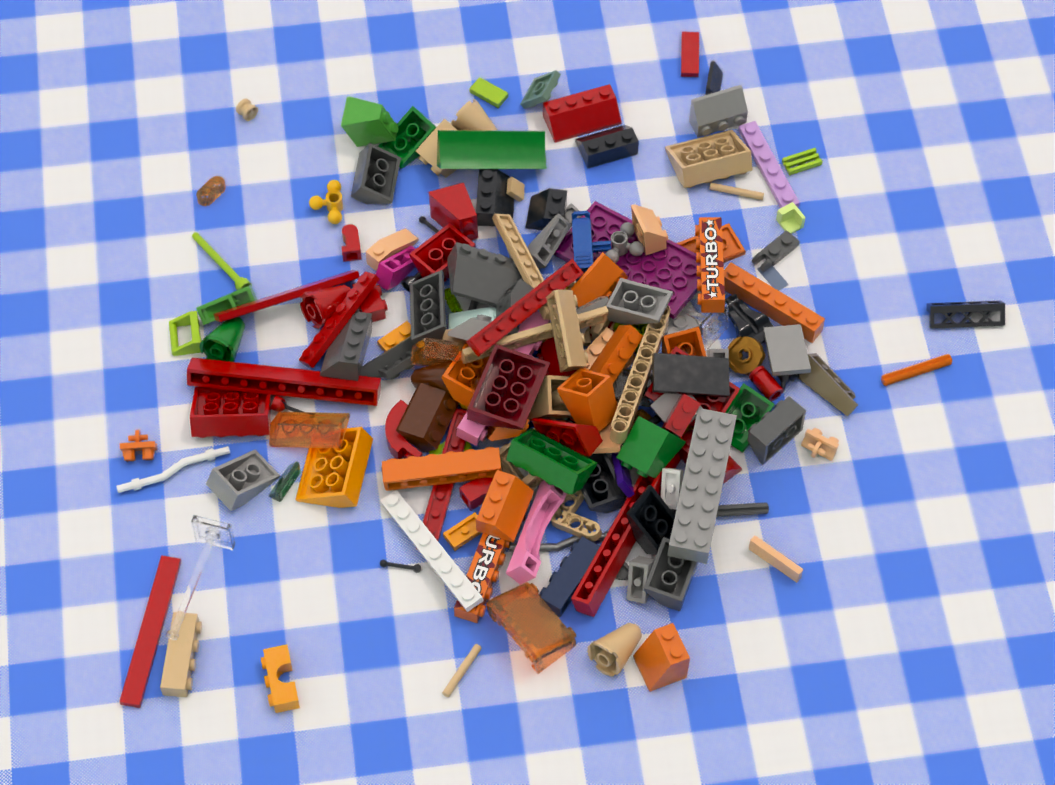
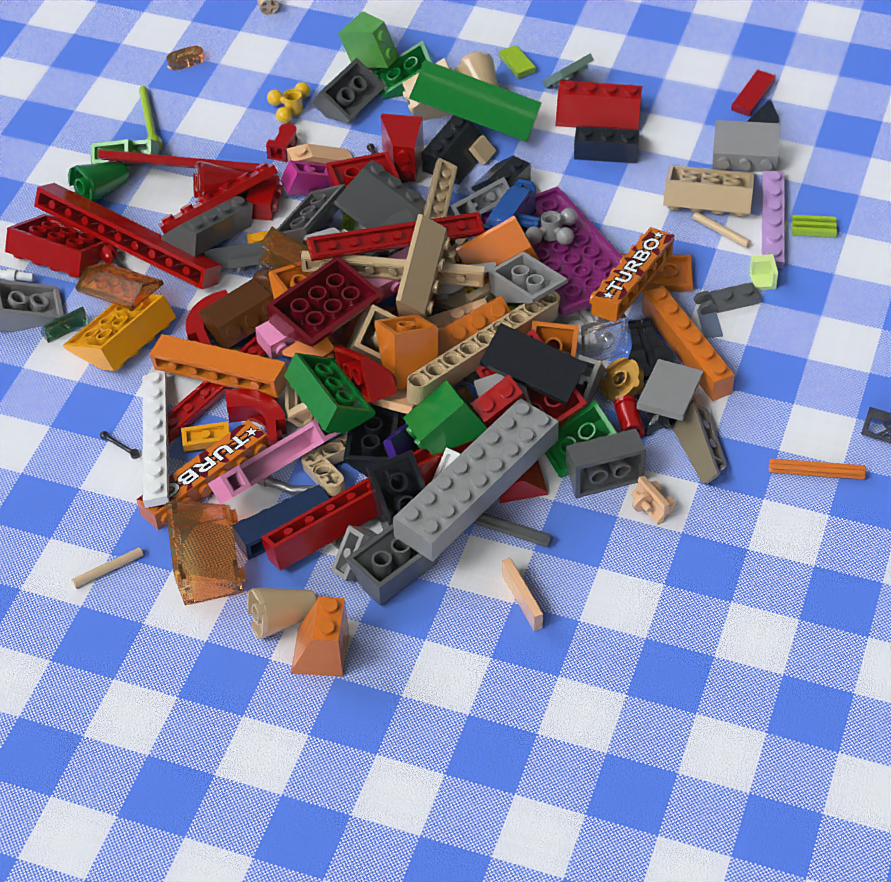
camera: 30 degrees right, 10 degrees down
lime tile [169,311,201,356] -> none
orange slope [476,470,534,543] -> none
light nougat slope [631,204,668,255] -> none

